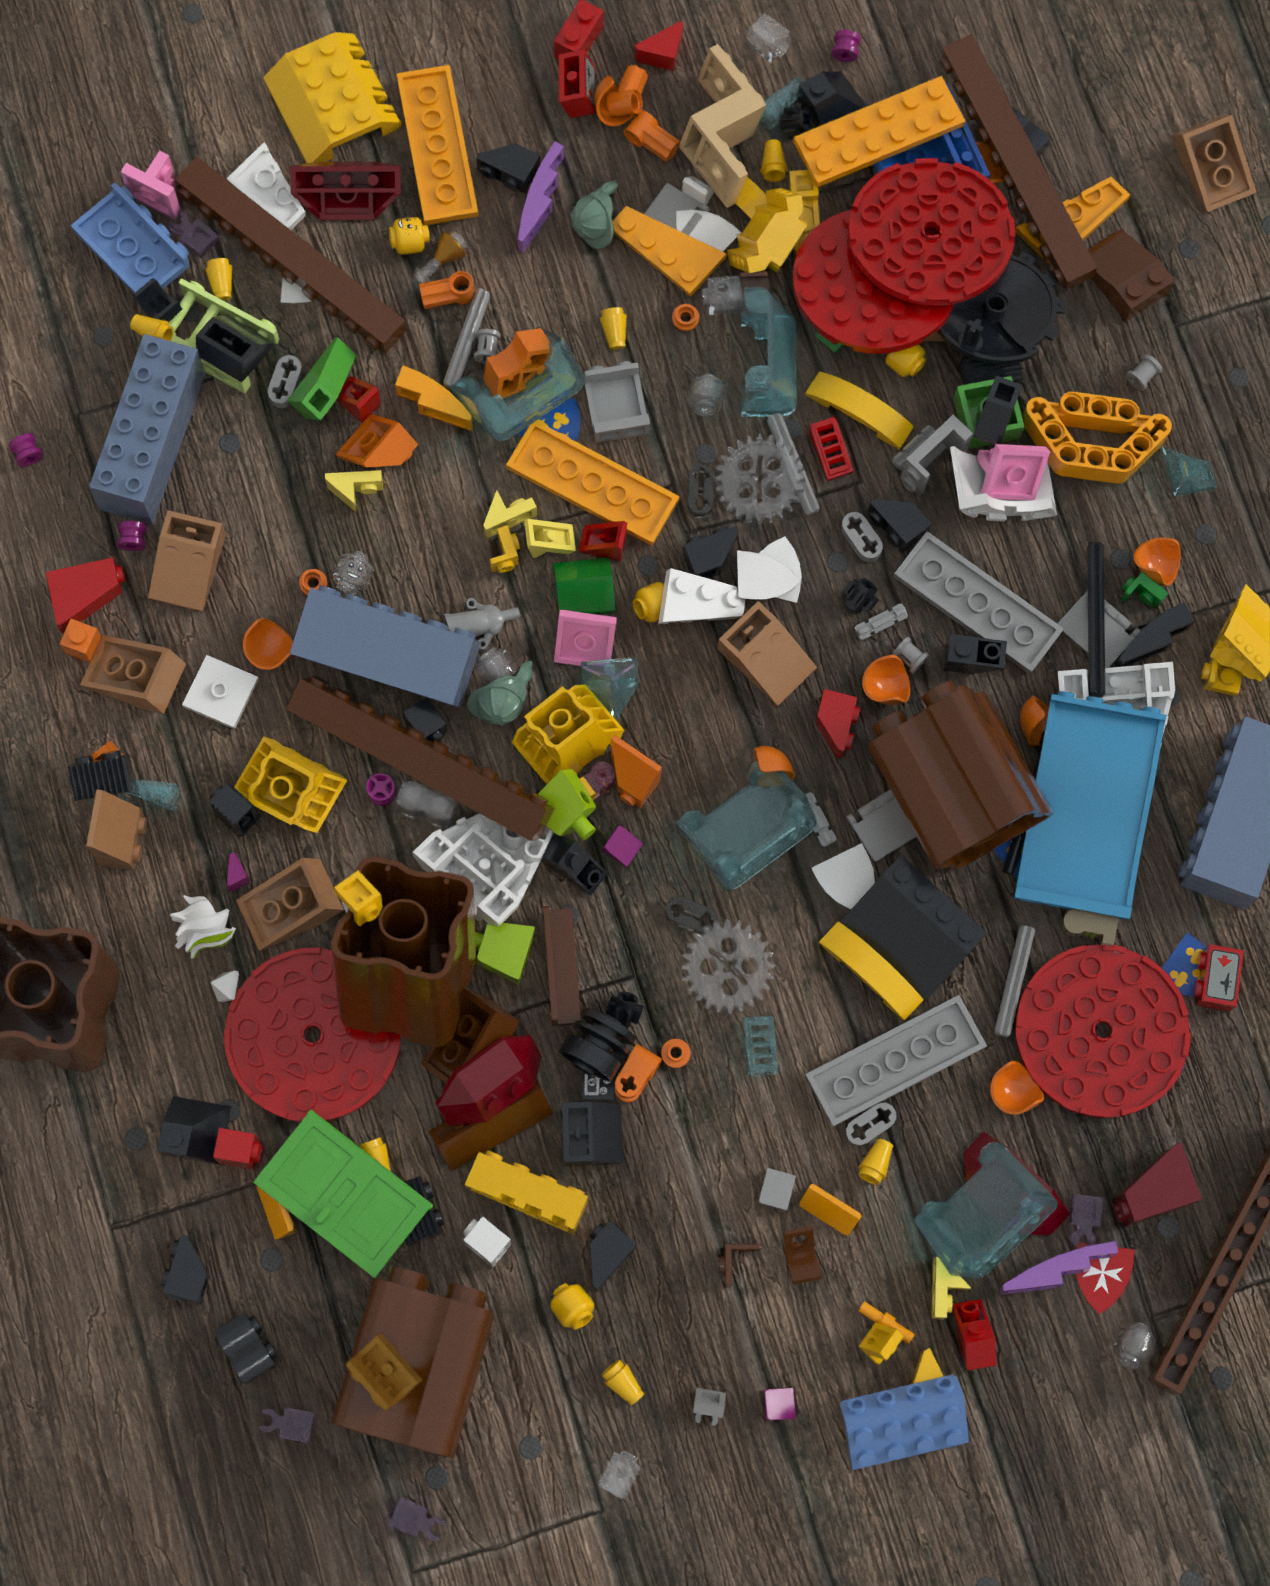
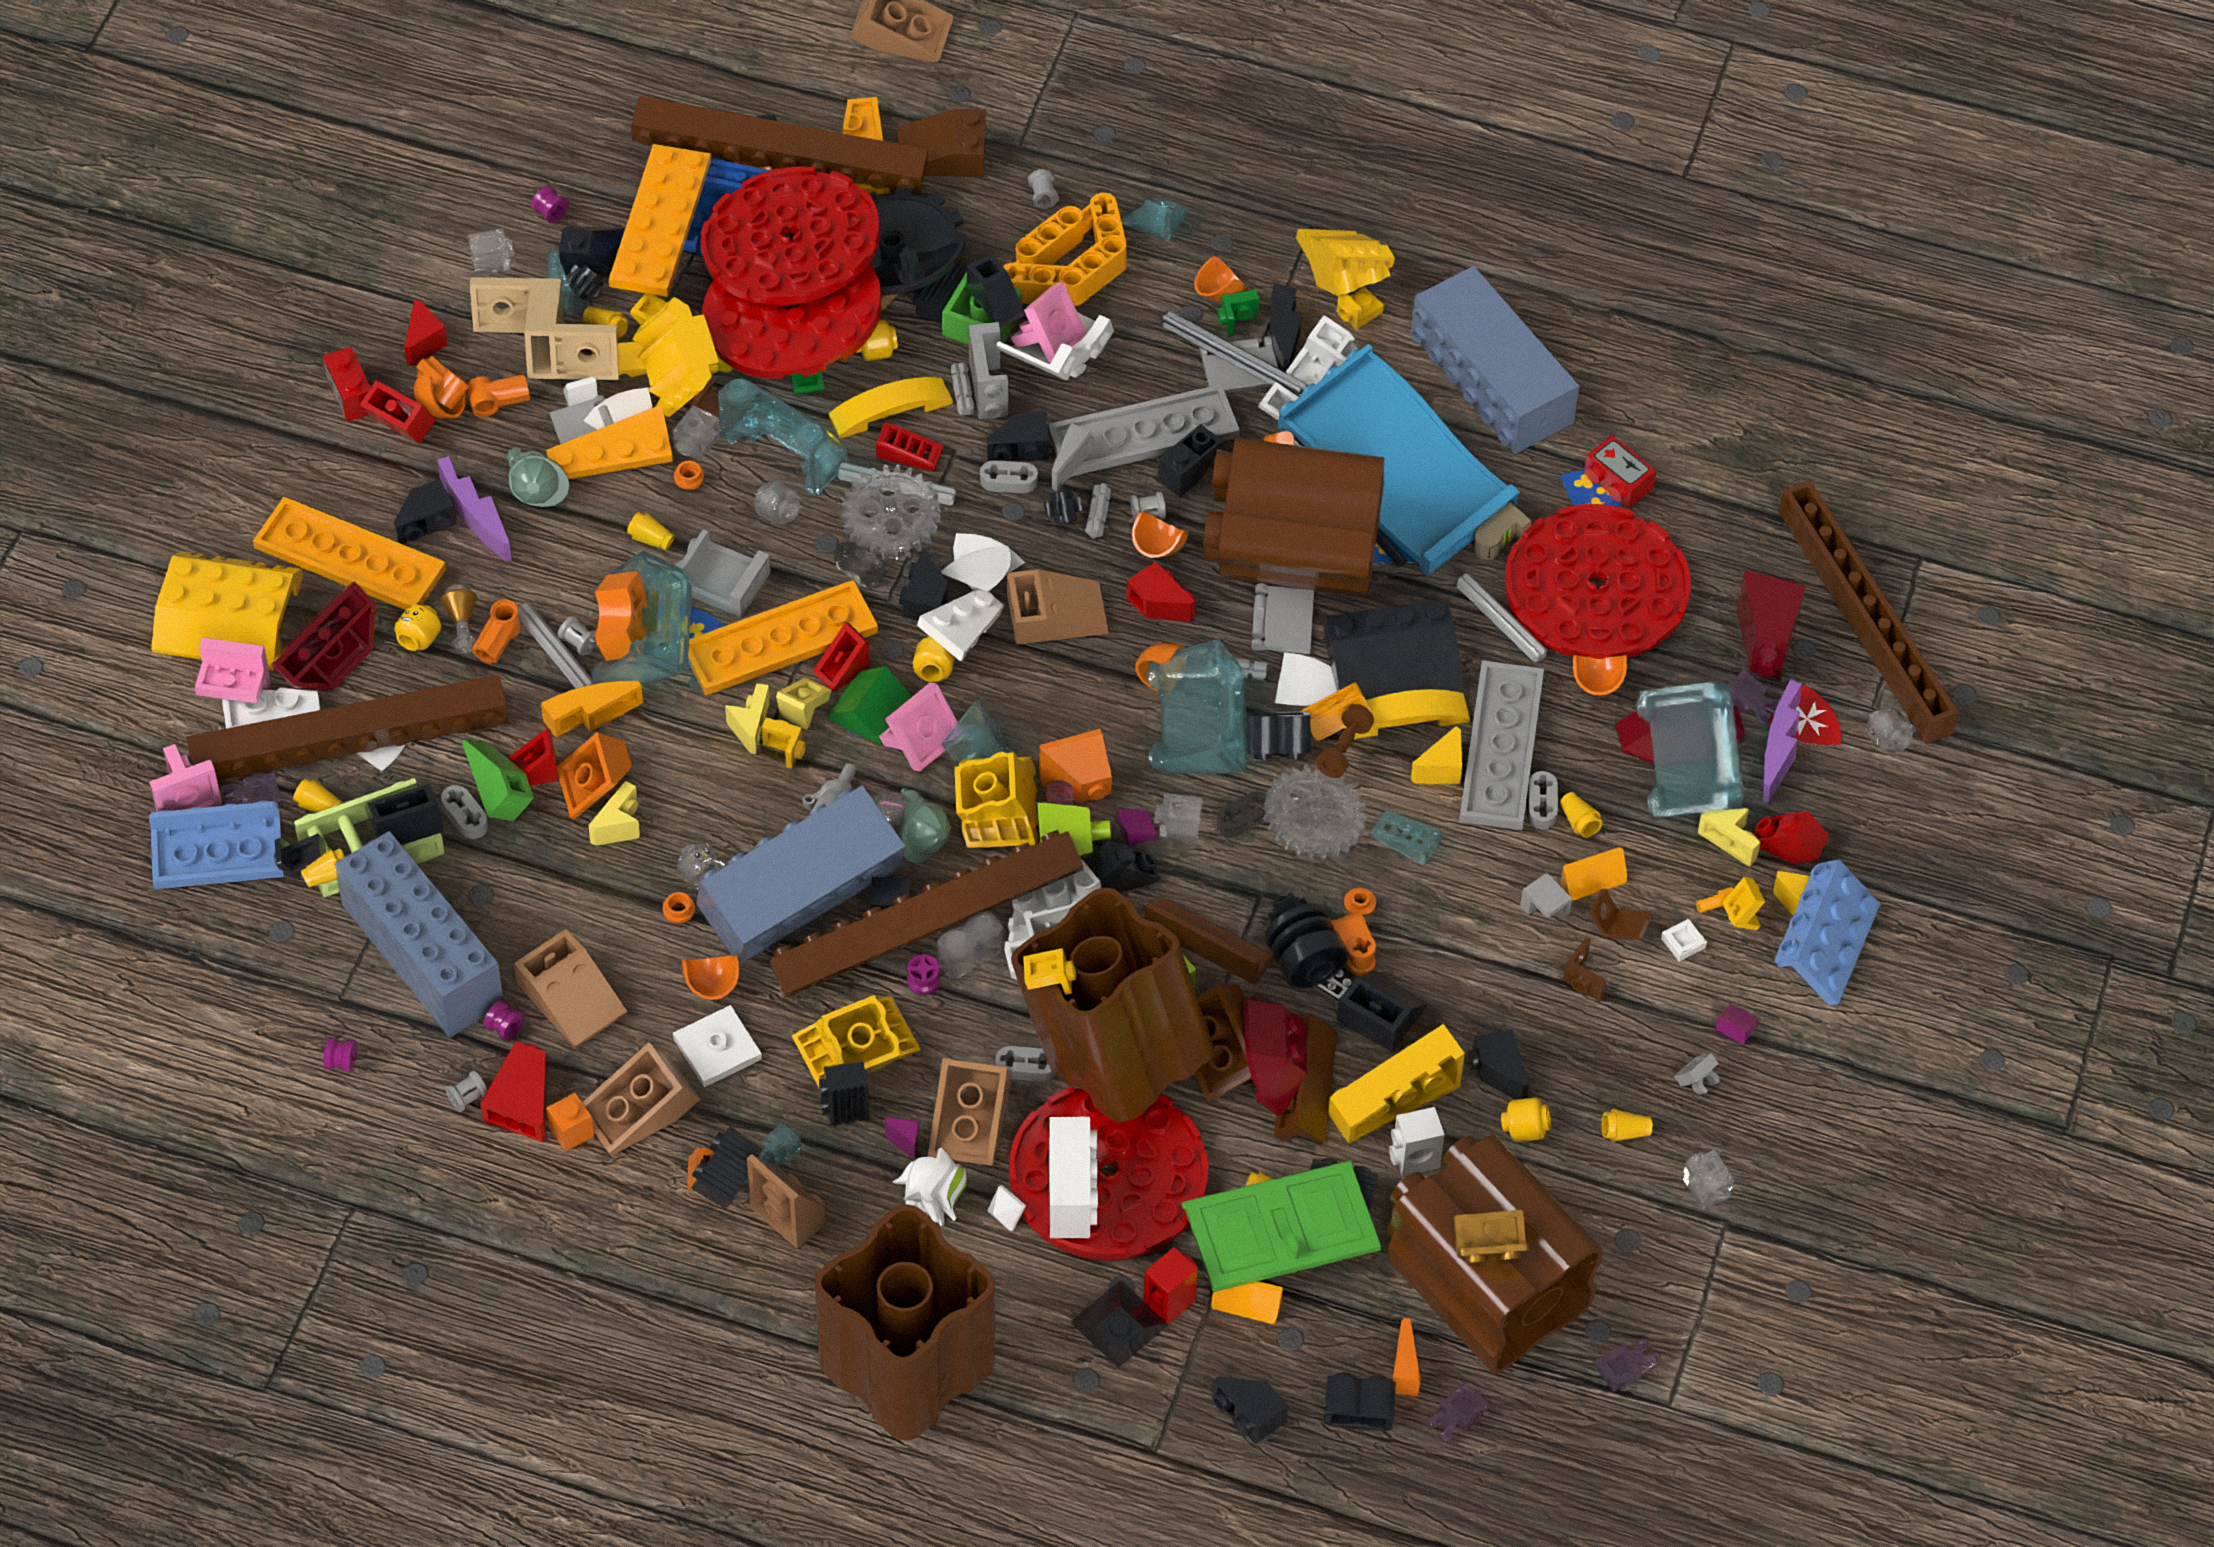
camera: 50 degrees left, 20 degrees down
none -> bright pink bracket [194,638,271,704]
none -> light grey bush [445,1070,488,1112]
none -> white brick [1049,1117,1098,1238]
none -> light grey slope [1052,423,1091,491]
none -> clear brick [1154,793,1203,841]
none -> black brick [1246,712,1311,760]
none -> light orange slope [1301,682,1371,741]
none -> reddish brown wheel [1316,704,1374,778]
none -> orange slope [1392,1318,1421,1396]
none -> yellow slope [1411,726,1462,784]
none -> white tile [1661,919,1707,962]

